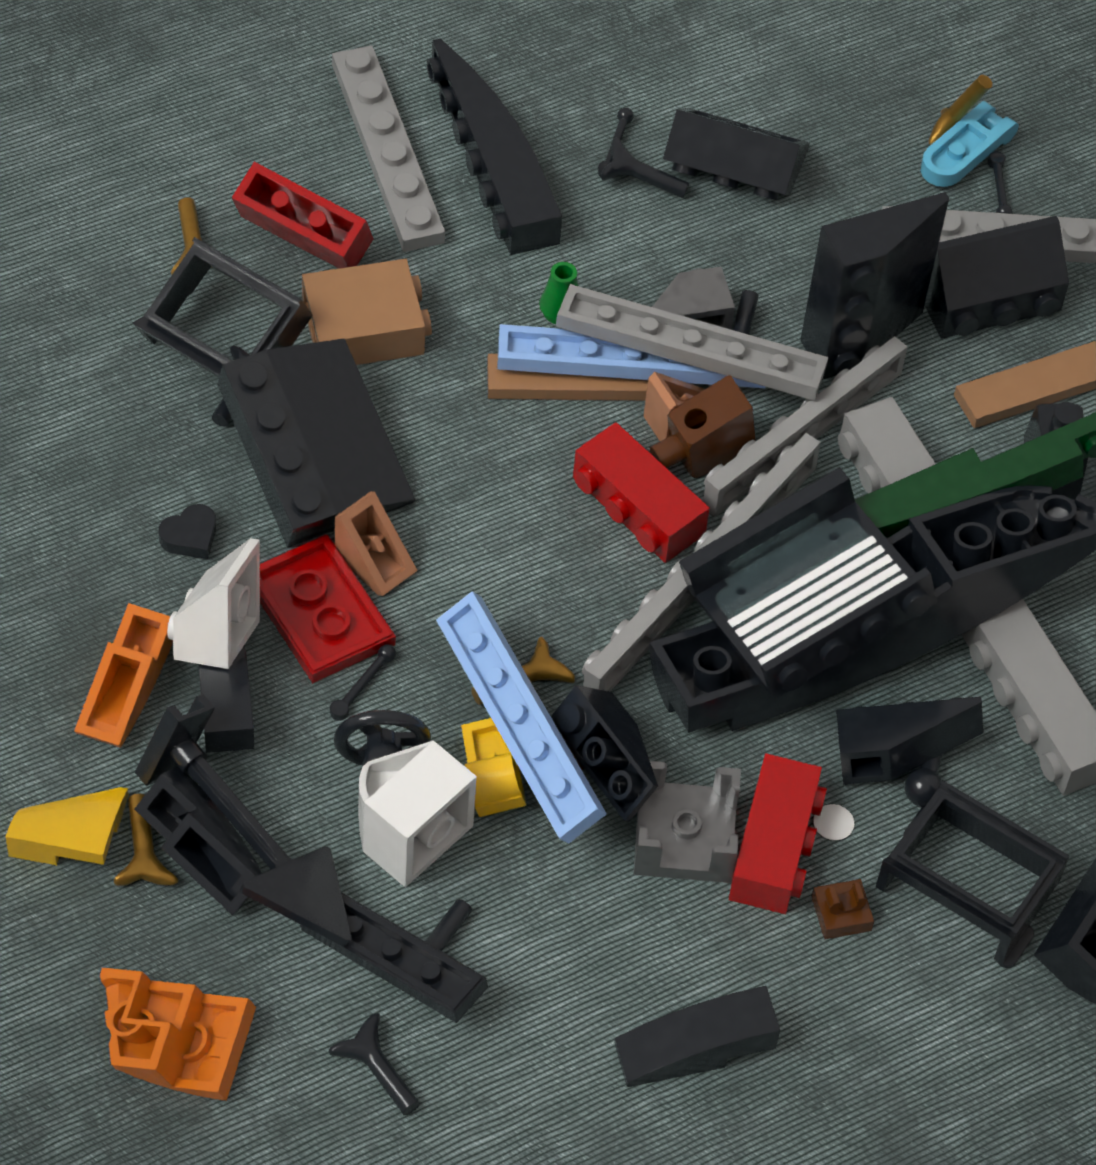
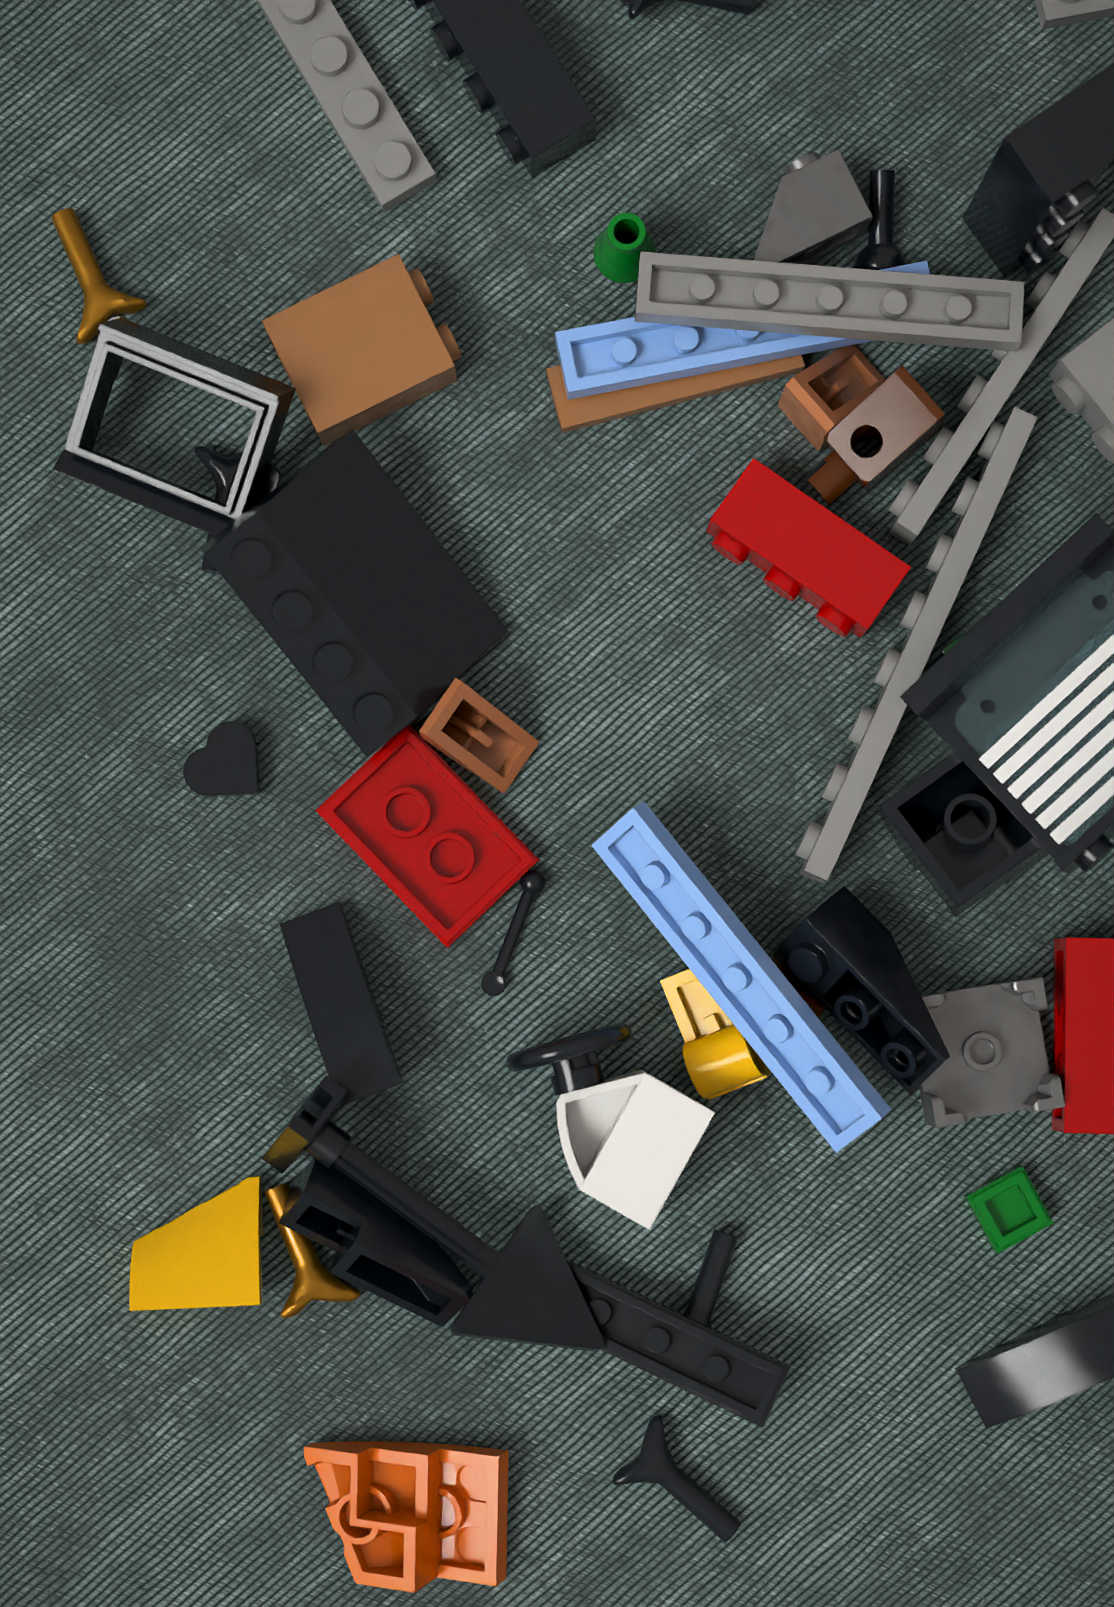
camera: 10 degrees left, 30 degrees up
orange slope [74,603,173,748] -> none
white slope [167,538,260,669] -> none
red brick [232,162,374,269] -> none
pearl gold piece [471,636,575,705] -> none
none -> green tile [963,1165,1053,1254]

